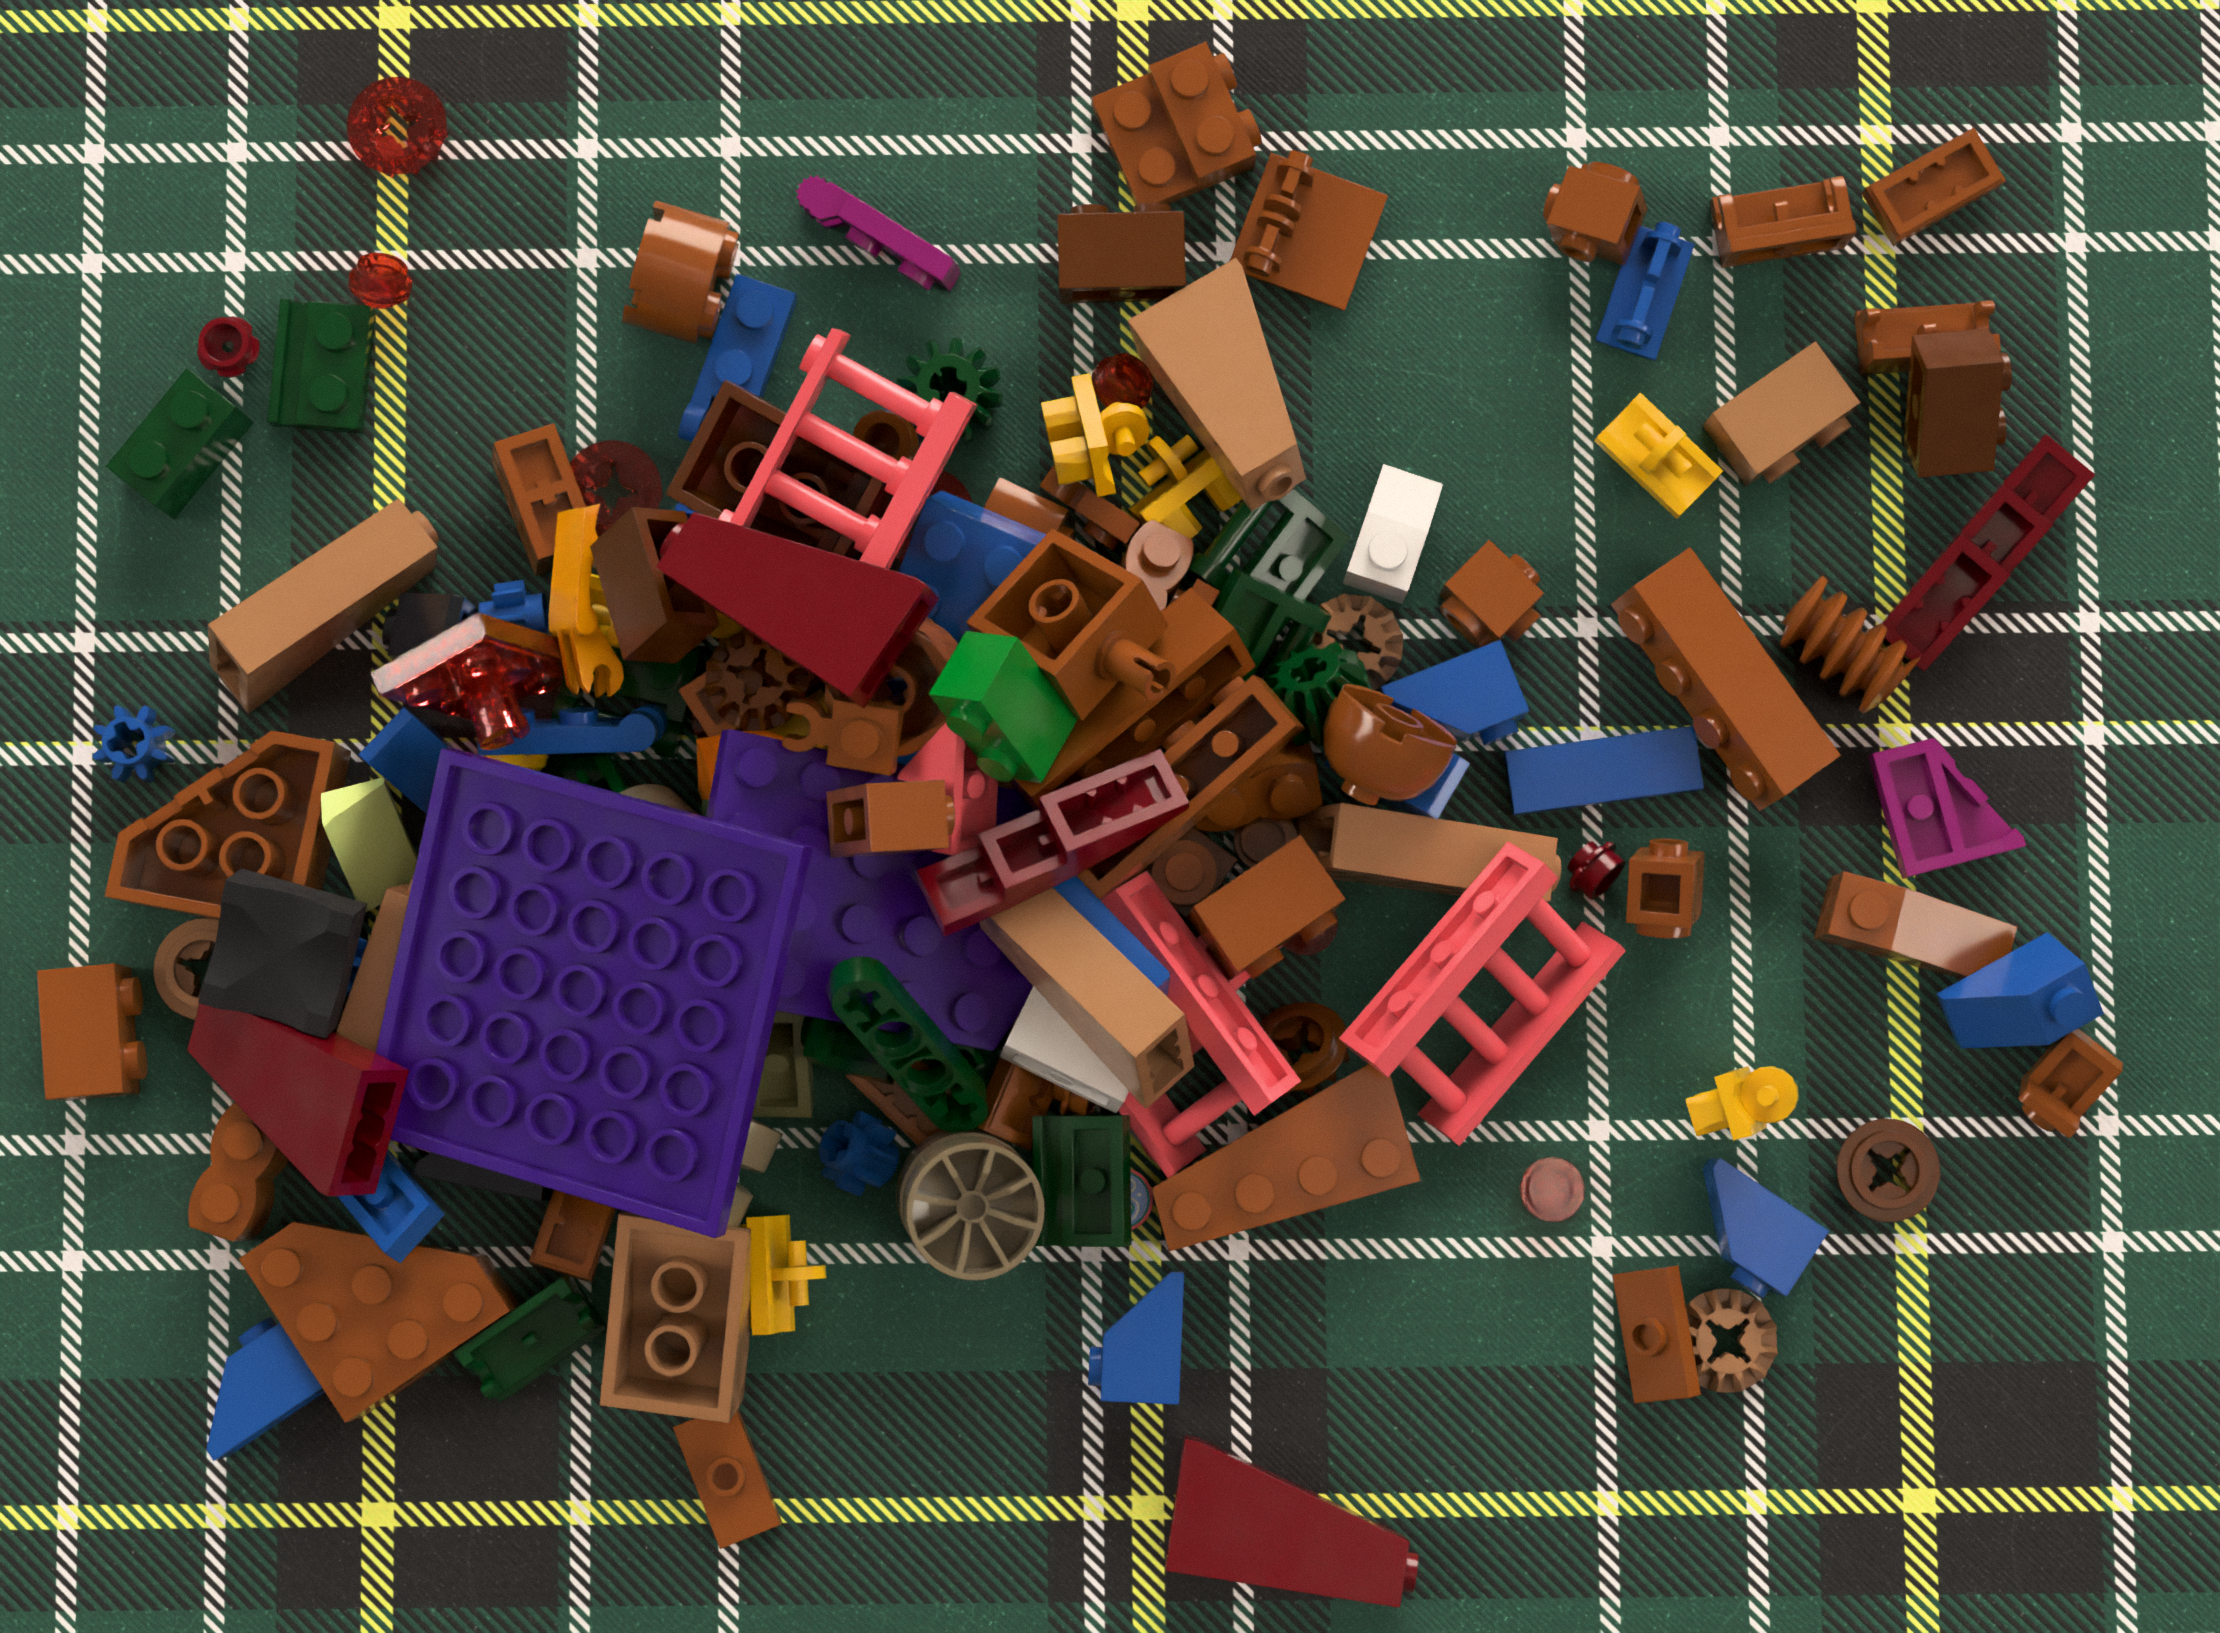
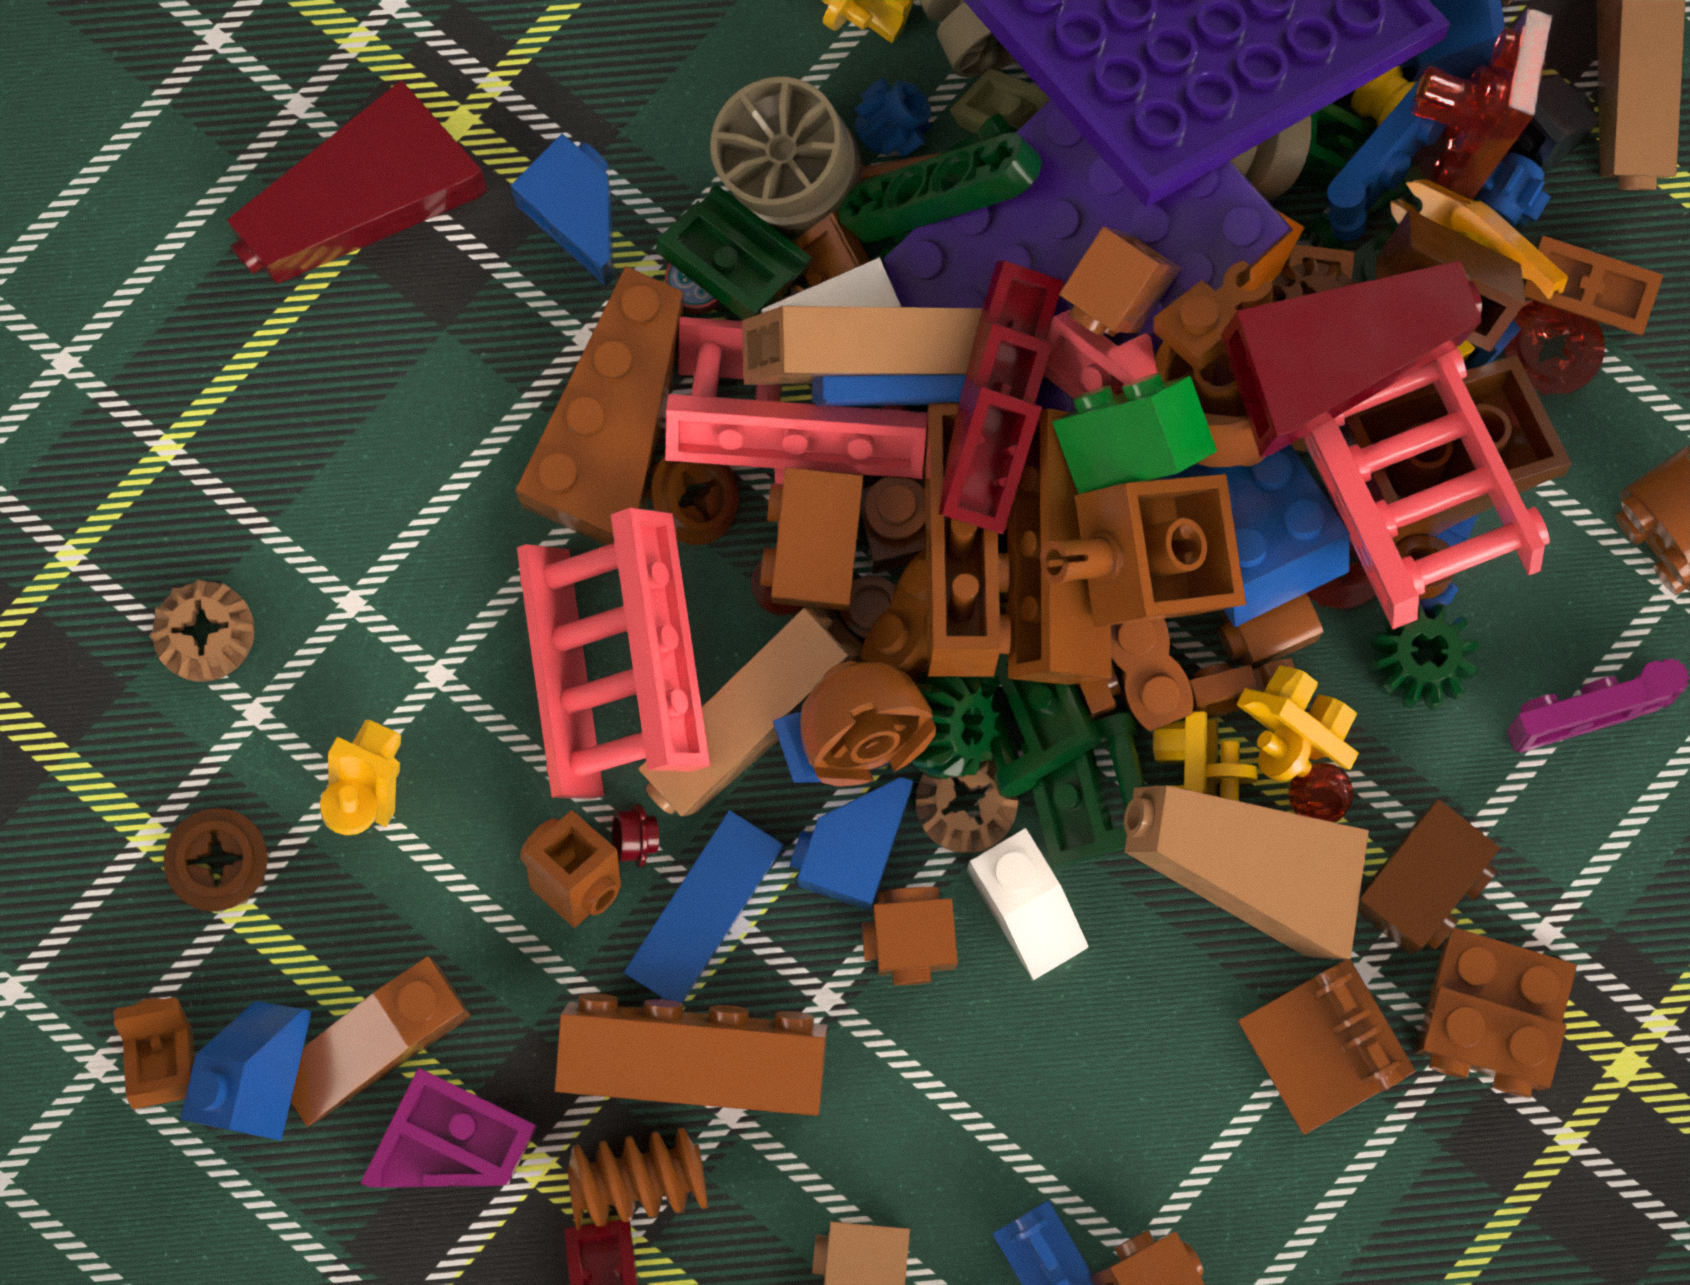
camera: 125 degrees right, 5 degrees down
blue plate [678,273,798,442] -> none
clear red plate [1519,1157,1585,1222] -> none
yellow hips [1594,393,1723,519] -> none
dark orange plate [1612,1265,1701,1403] -> none
blue slope [1703,1158,1829,1299] -> none

